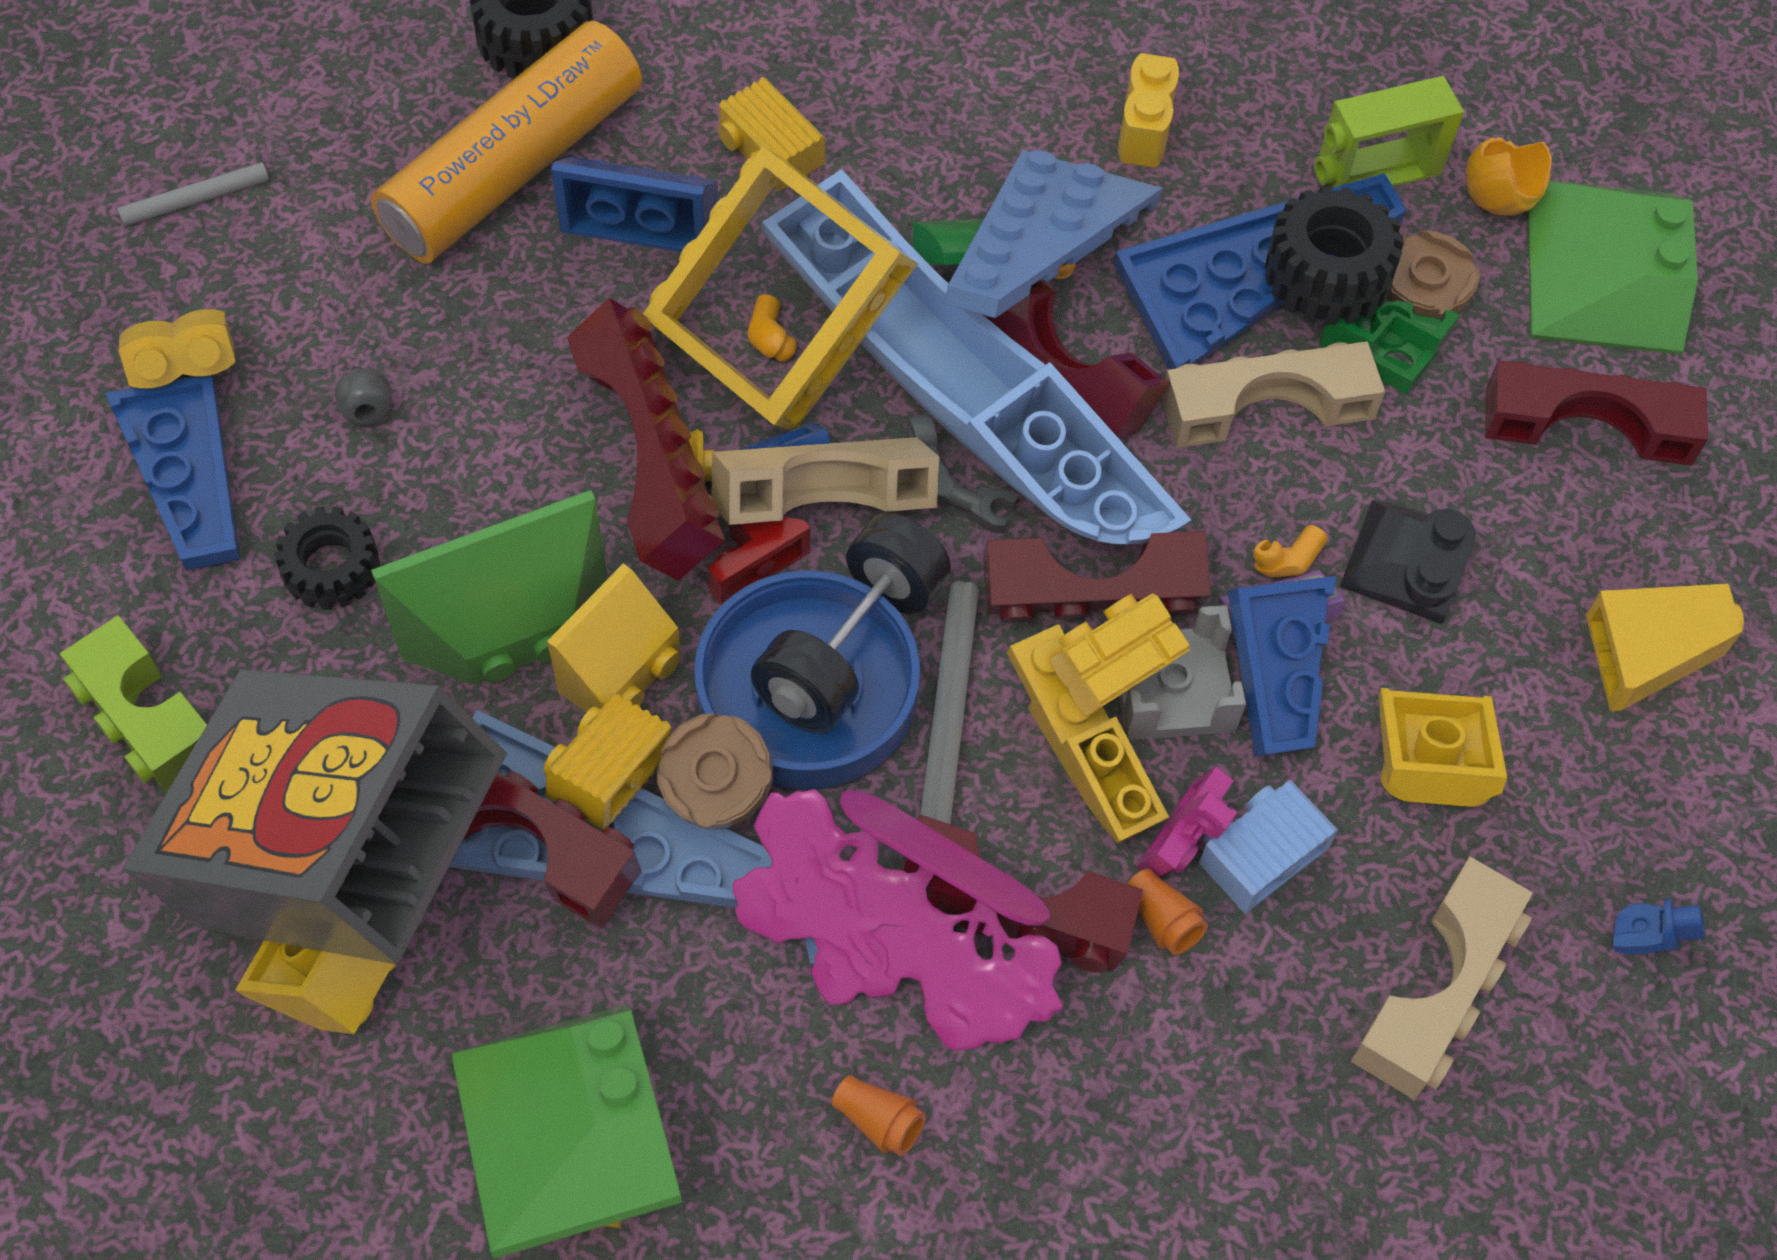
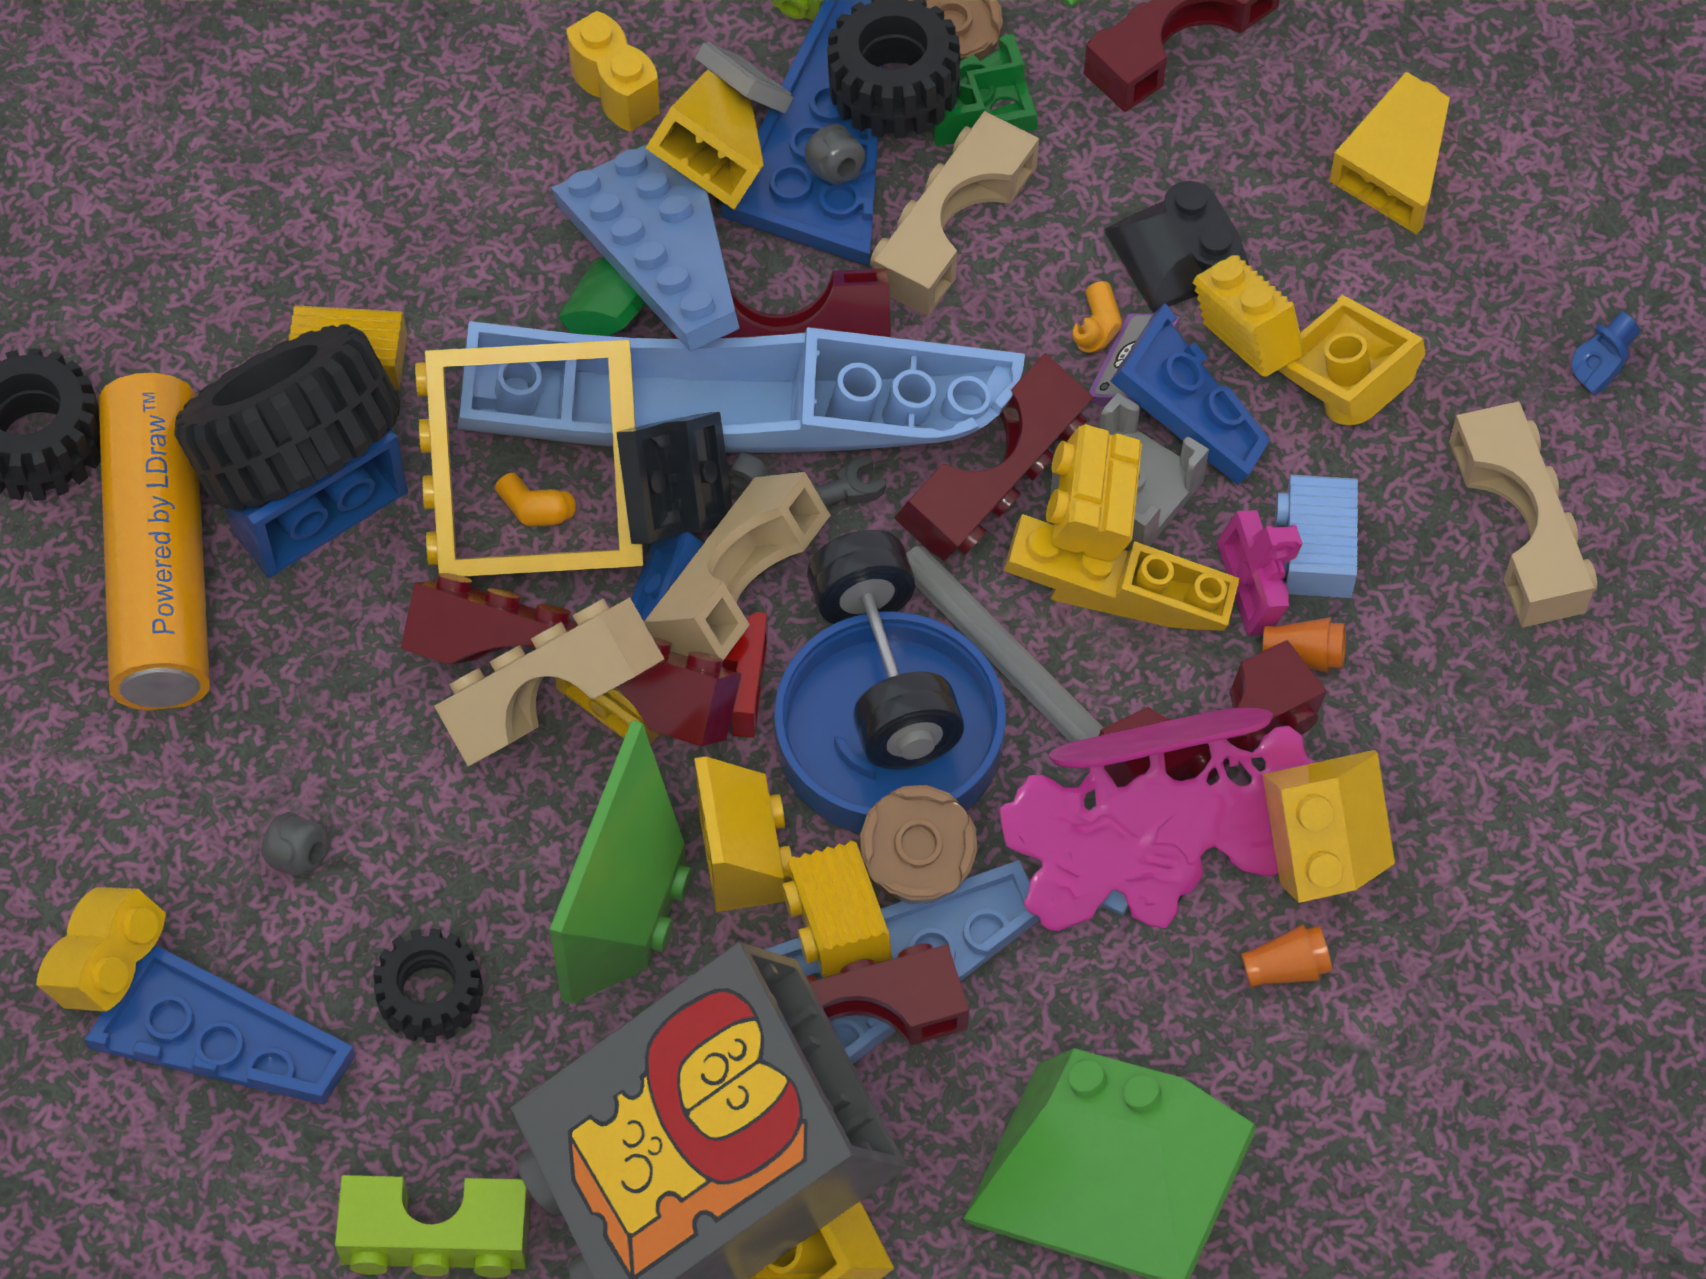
camera: 45 degrees left, 0 degrees up
none -> black tyre [174,324,400,510]
none -> tan arch [434,597,664,766]
none -> black slope [616,412,732,544]
none -> yellow slope [645,69,764,209]
none -> light grey tile [695,42,794,113]
none -> dark grey piece [804,124,865,185]
none -> yellow brick [1193,255,1304,377]
none -> yellow slope [1262,750,1395,903]

